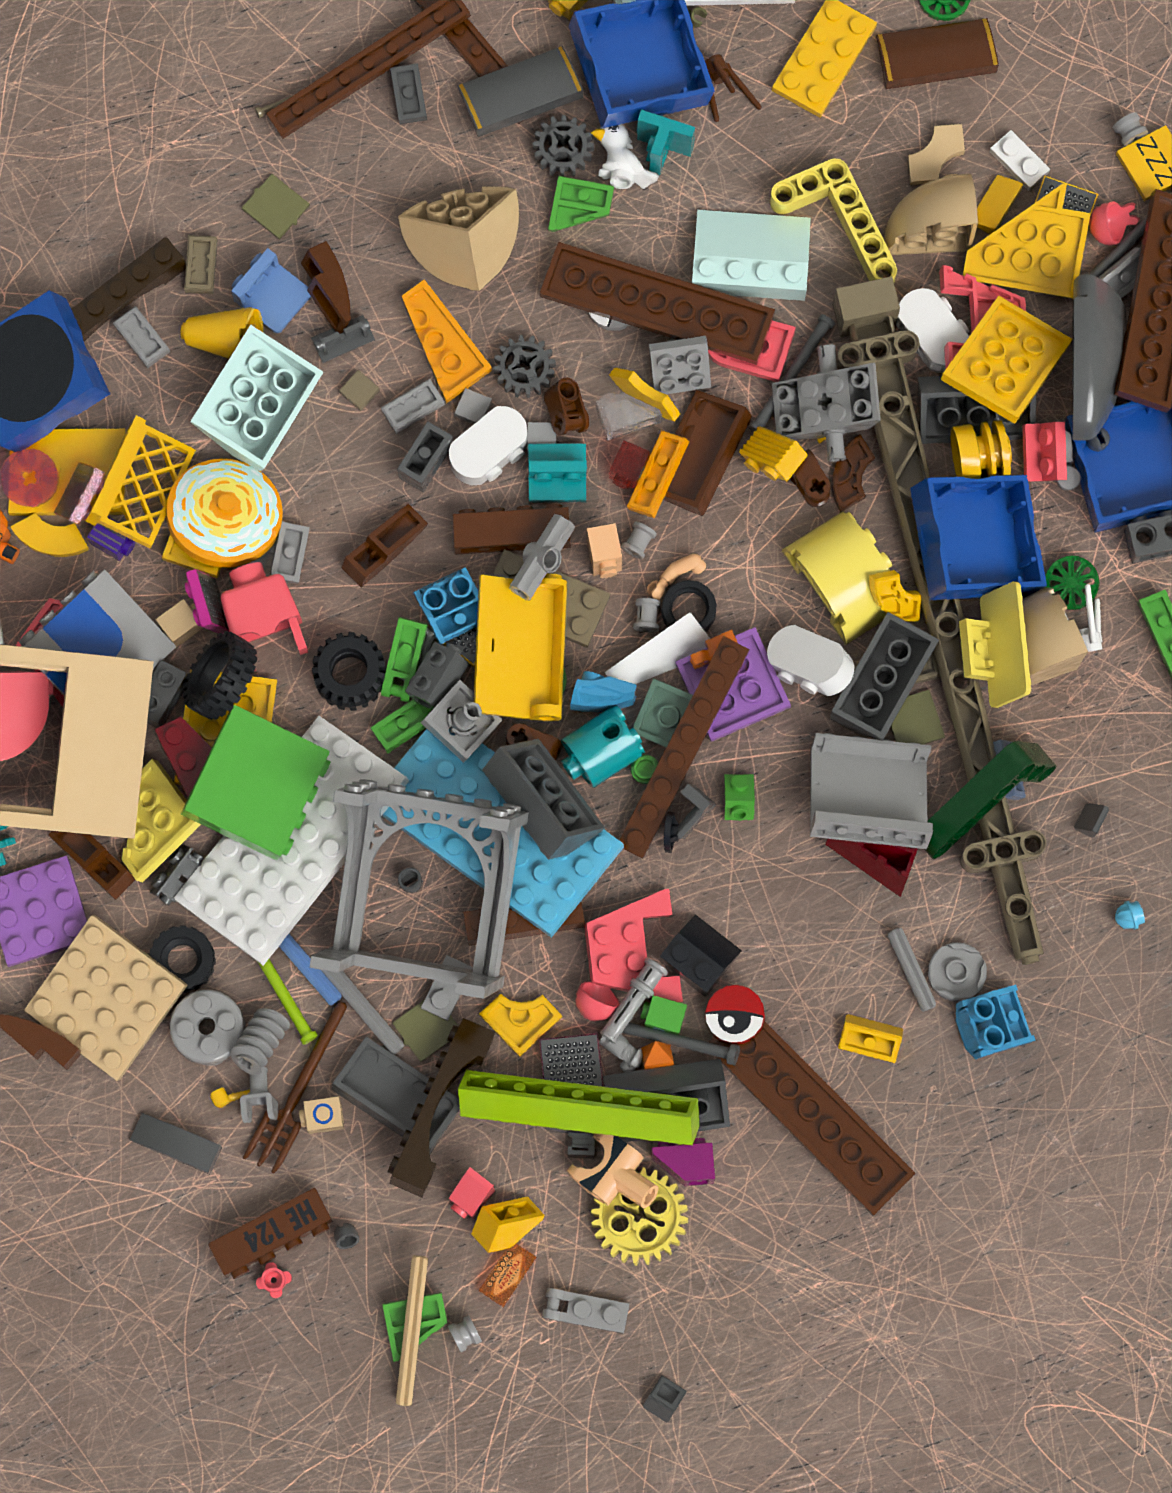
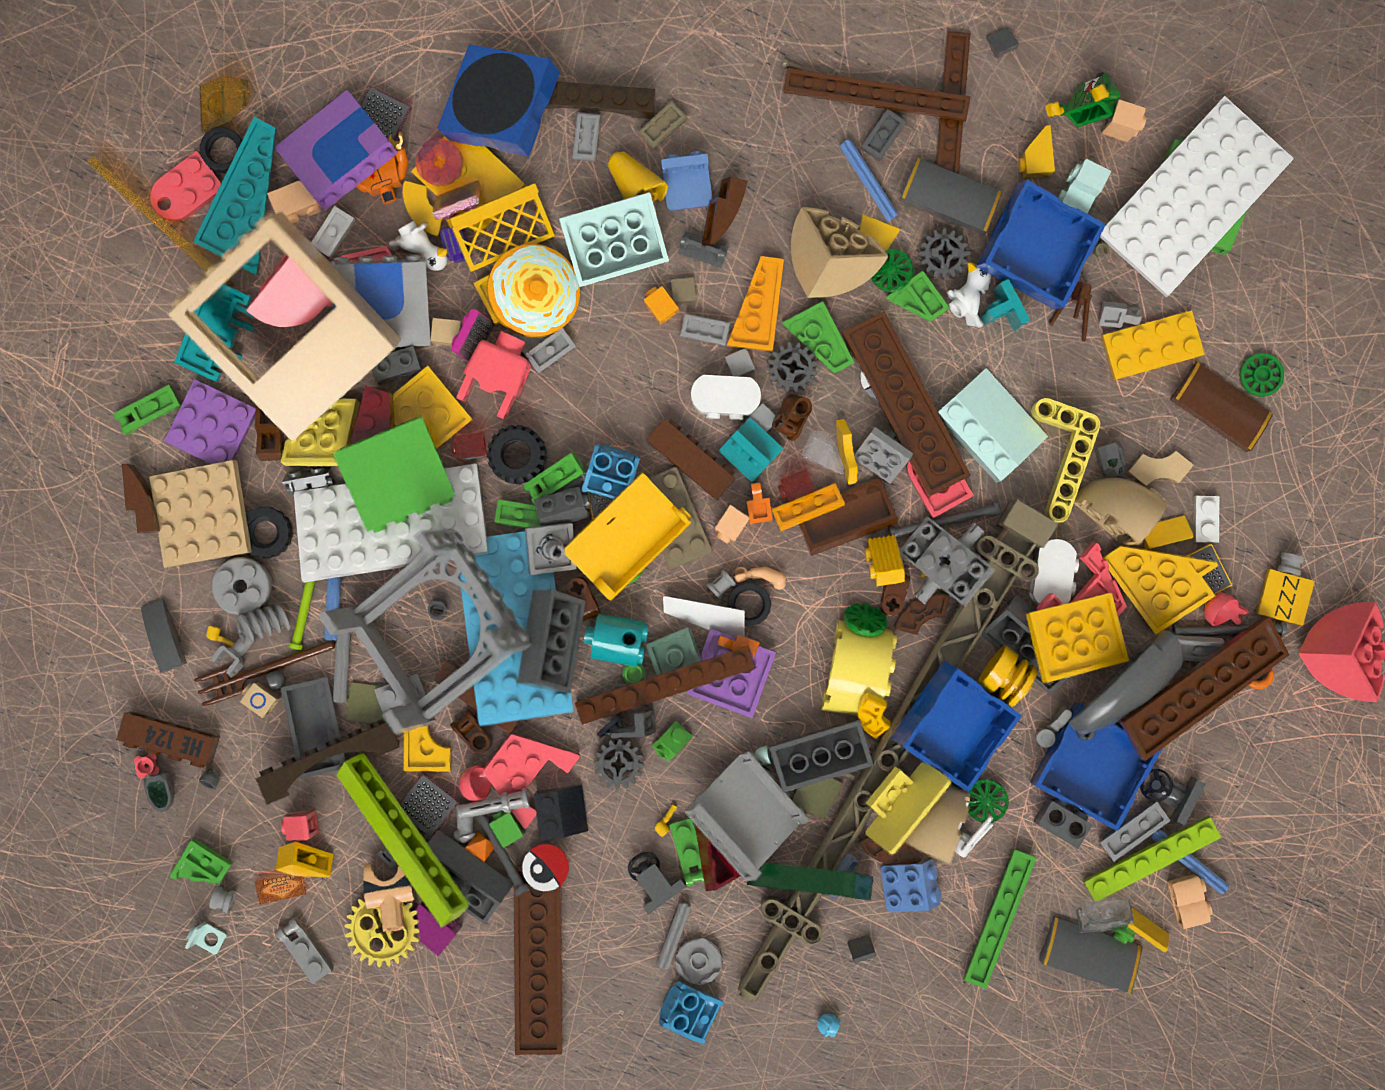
camera: 45 degrees right, 10 degrees up
black tyre [183,631,257,720] -> none
olive piece [242,174,310,240] -> none
reddish brown slope [341,504,428,588] -> none
tan axle [396,1255,428,1406] -> none
dark grey brick [397,422,453,492] -> none
light grey piece [509,514,575,601] -> none
dark azure slope [570,671,637,712] -> none
light grey bush [621,521,657,560] -> none
dark grey slope [643,1375,687,1422] -> none
white brick [767,625,854,696] -> none
yellow slope [838,1014,903,1063] -> none
coral bracket [1022,422,1067,482] -> none
none -> rock [143,772,175,812]
none -> light aqua bracket [185,921,227,954]
none -> dark grey hinge [266,671,286,691]
none -> white animal [389,221,448,271]
none -> reddish brown piece [450,709,493,753]
none -> clear red brick [451,432,487,461]
none -> dark grey gear [593,738,644,790]
none -> dark grey piece [628,852,686,915]
none -> light orange brick [644,286,679,325]
none -> yellow hand [655,804,677,837]
none -> bright green plate [669,818,704,887]
none -> orange plate [746,483,773,524]
none -> light aqua hinge [754,745,773,765]
none -> bright green wing [782,301,855,374]
none -> medium blue axle [840,139,898,221]
none -> green wheel [843,603,887,637]
none -> reddish brown tile [858,836,922,865]
none -> yellow sticker [860,214,901,251]
none -> green wheel [871,249,914,292]
none -> medium blue bracket [881,858,941,912]
none -> dark grey rock [1095,441,1126,478]
none -> light grey plate [1098,301,1142,328]

